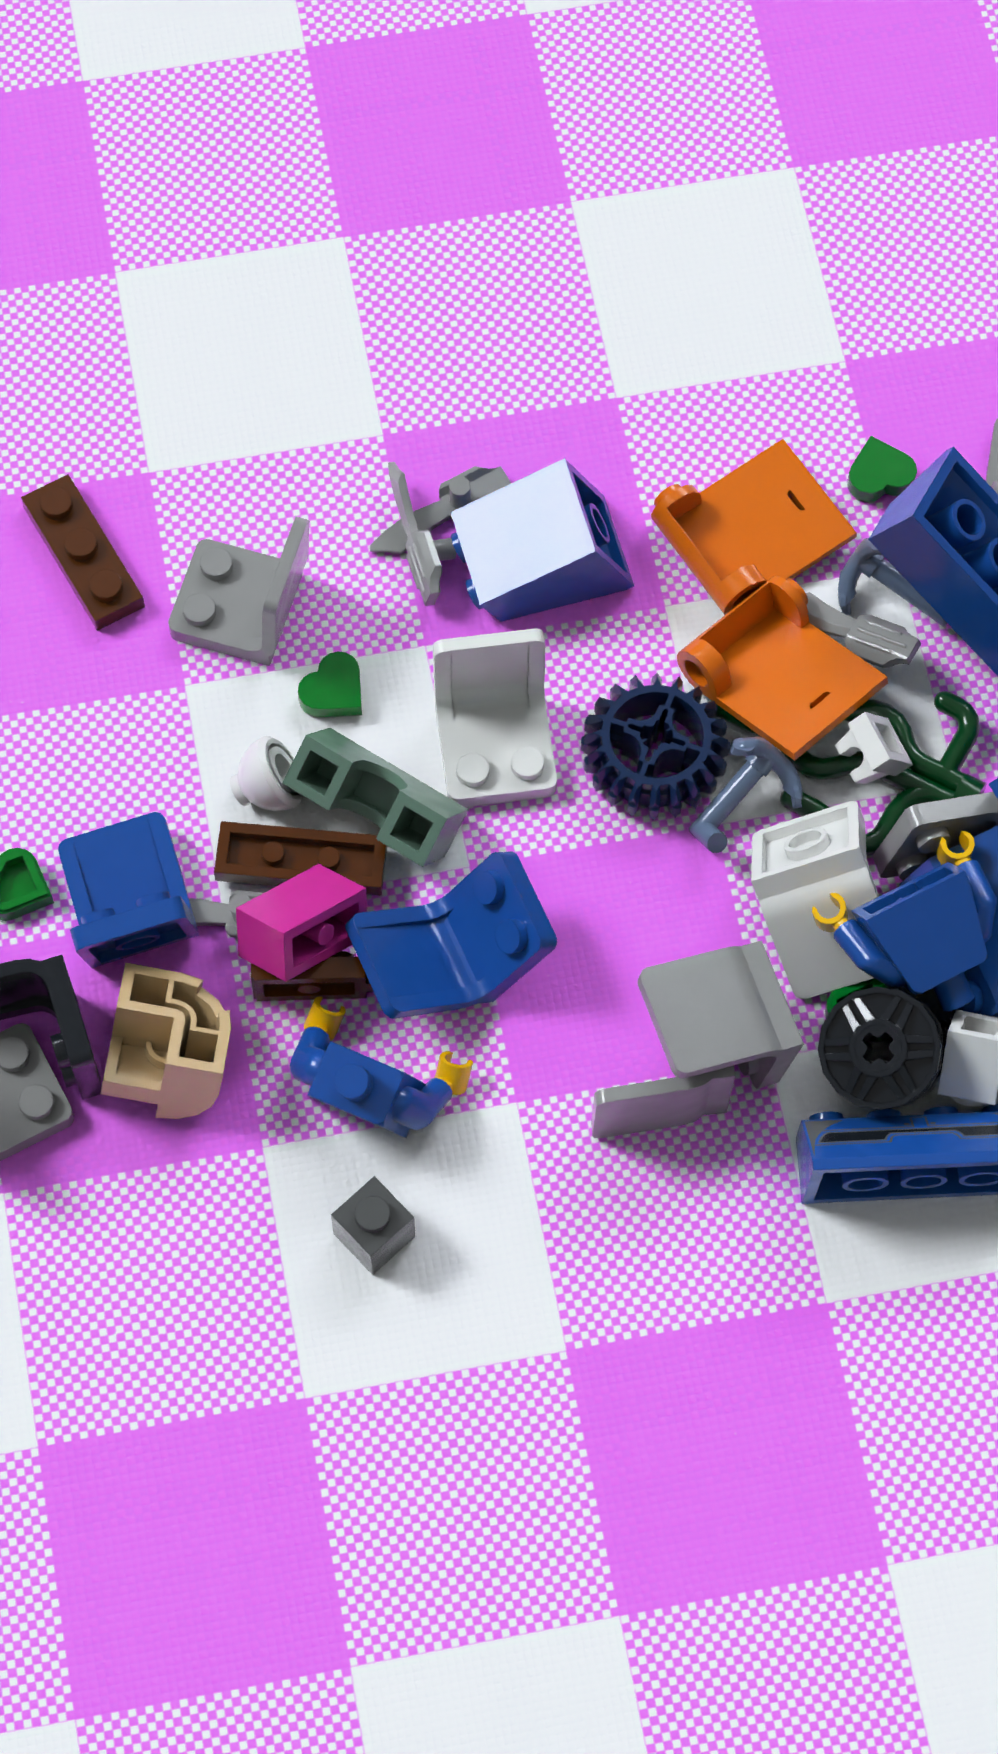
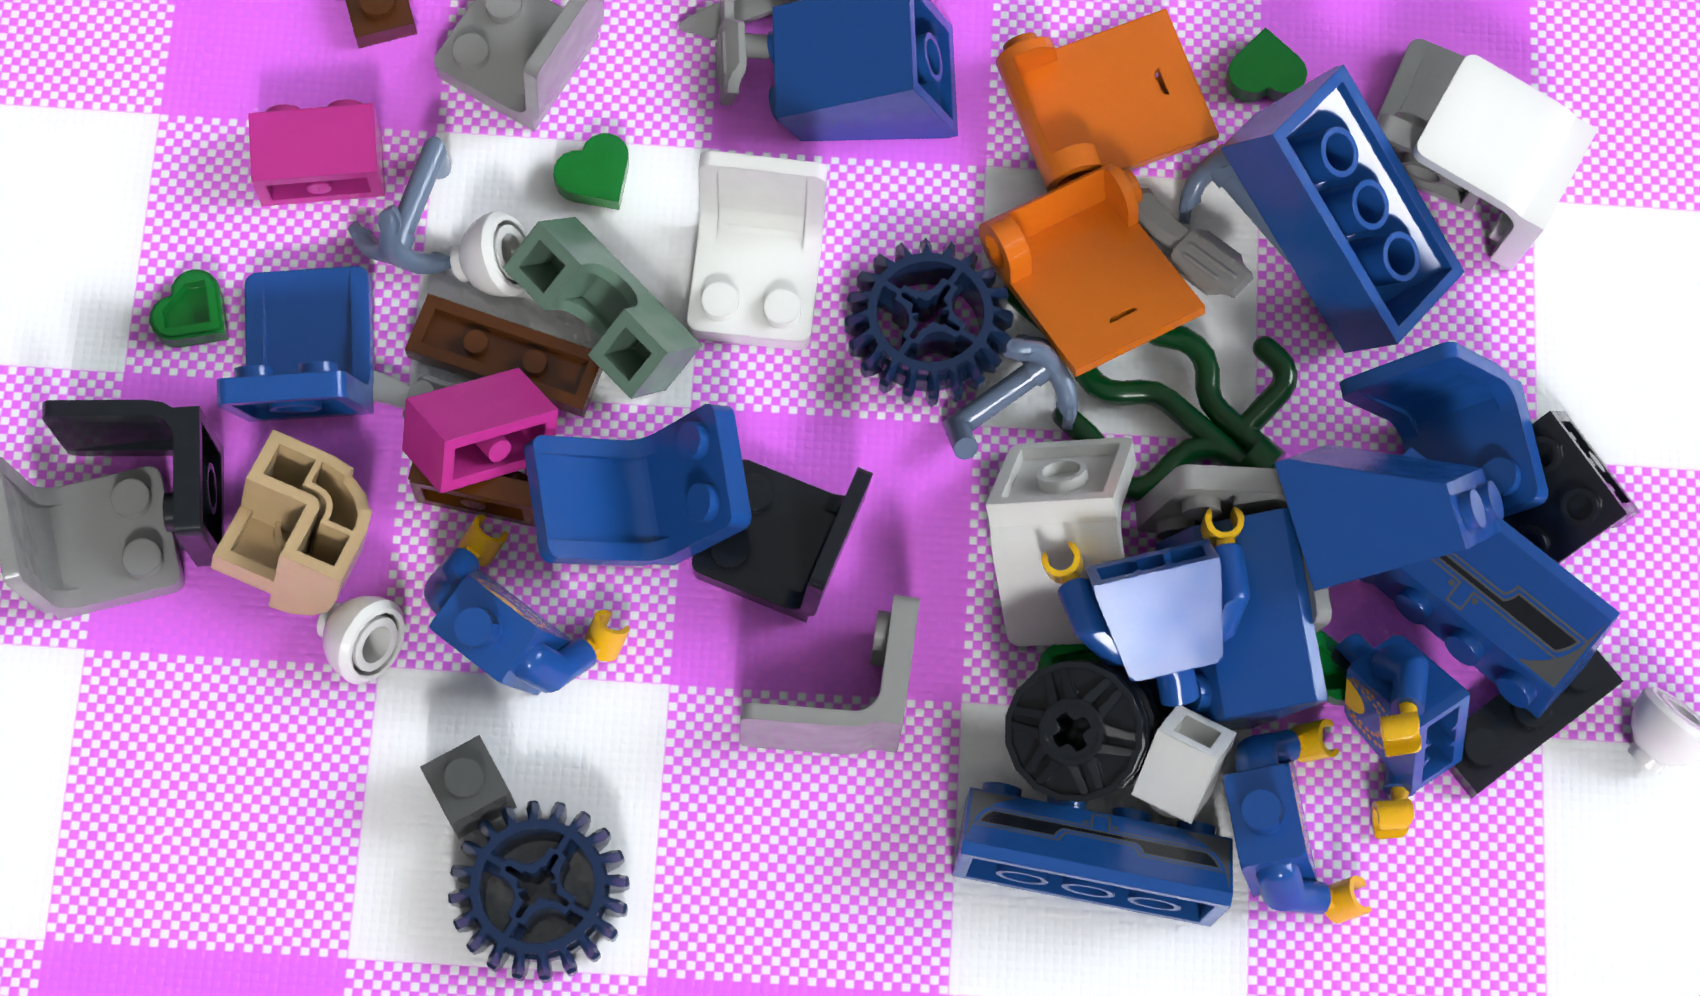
camera: 10 degrees right, 5 degrees up
light grey piece [637,941,804,1089] -> none
white tile [835,712,913,785] -> none
none -> dark pink brick [248,99,385,206]
none -> white brick [317,596,405,685]
none -> sand blue piece [347,136,452,274]
none -> dark blue gear [448,800,630,983]
none -> black piece [692,459,873,623]

